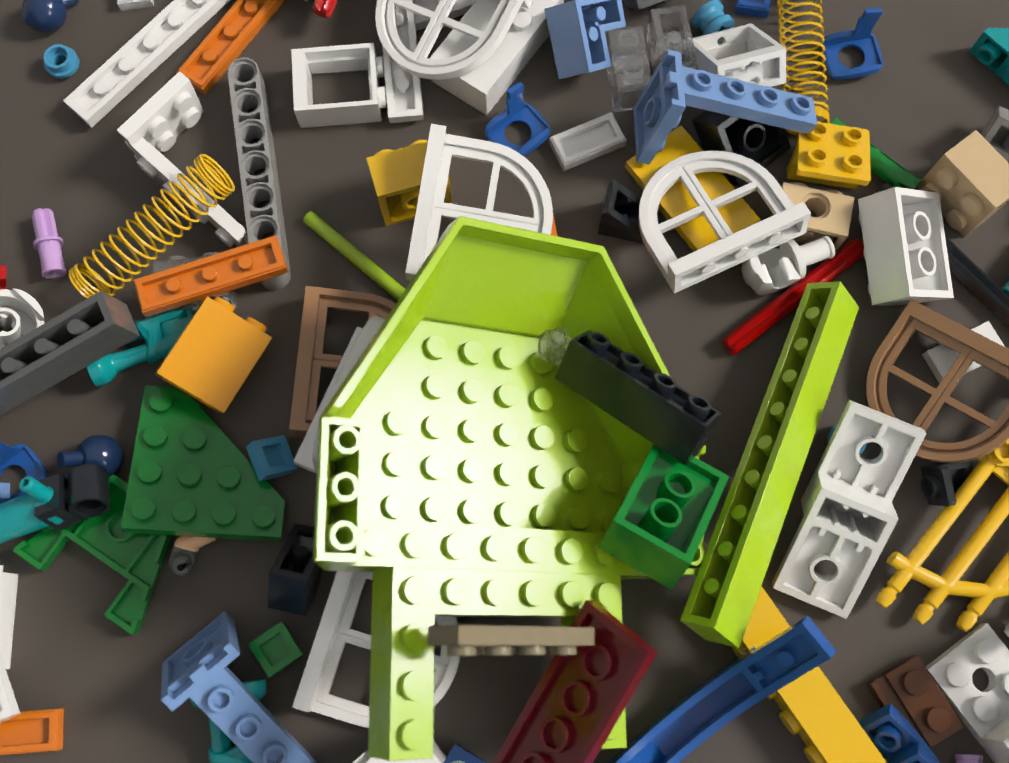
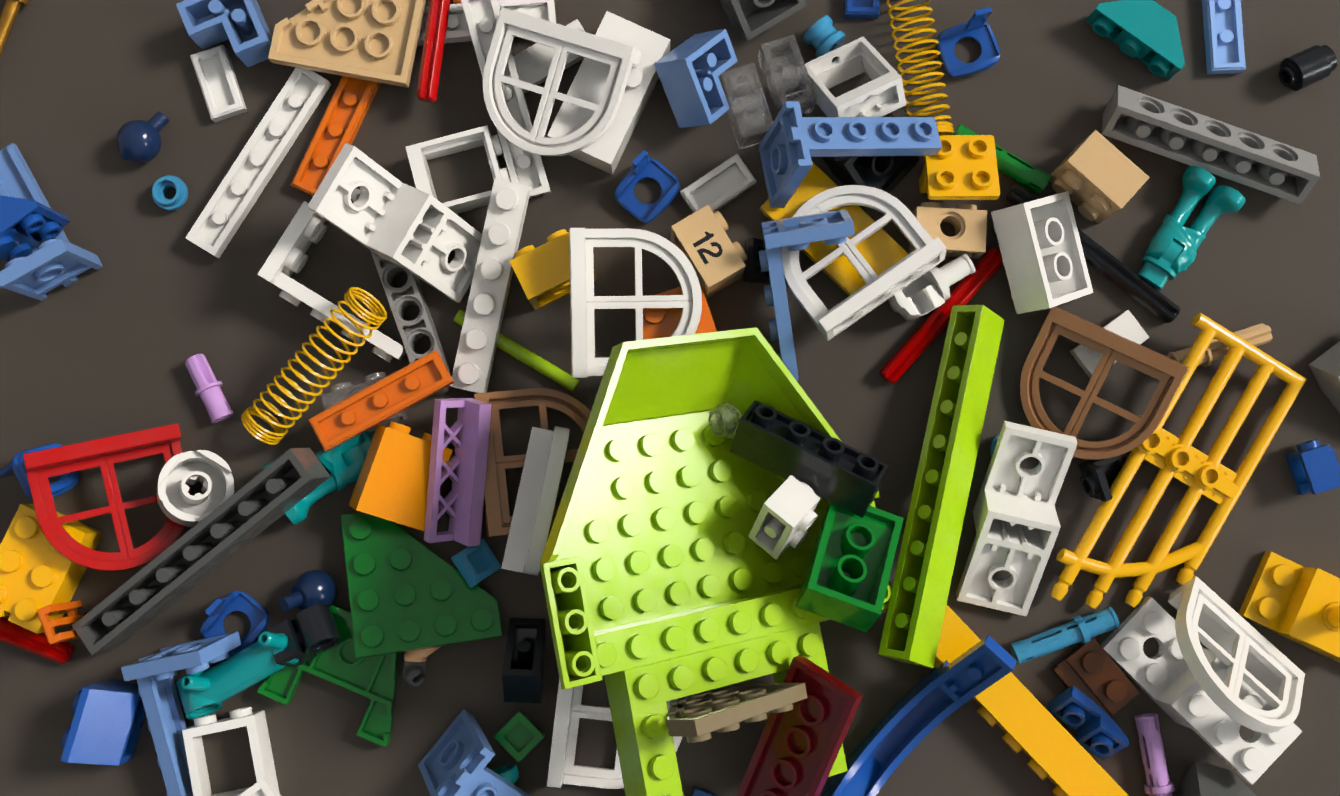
camera: 15 degrees left, 10 degrees up
none -> white bracket [307,143,482,303]
none -> lavender fence [424,398,492,547]
none -> white plate [450,178,532,393]
none -> tan brick [671,204,747,299]
none -> white brick [748,475,821,560]
none -> medium blue bracket [758,209,855,381]
none -> dark azure pin [1010,606,1120,665]

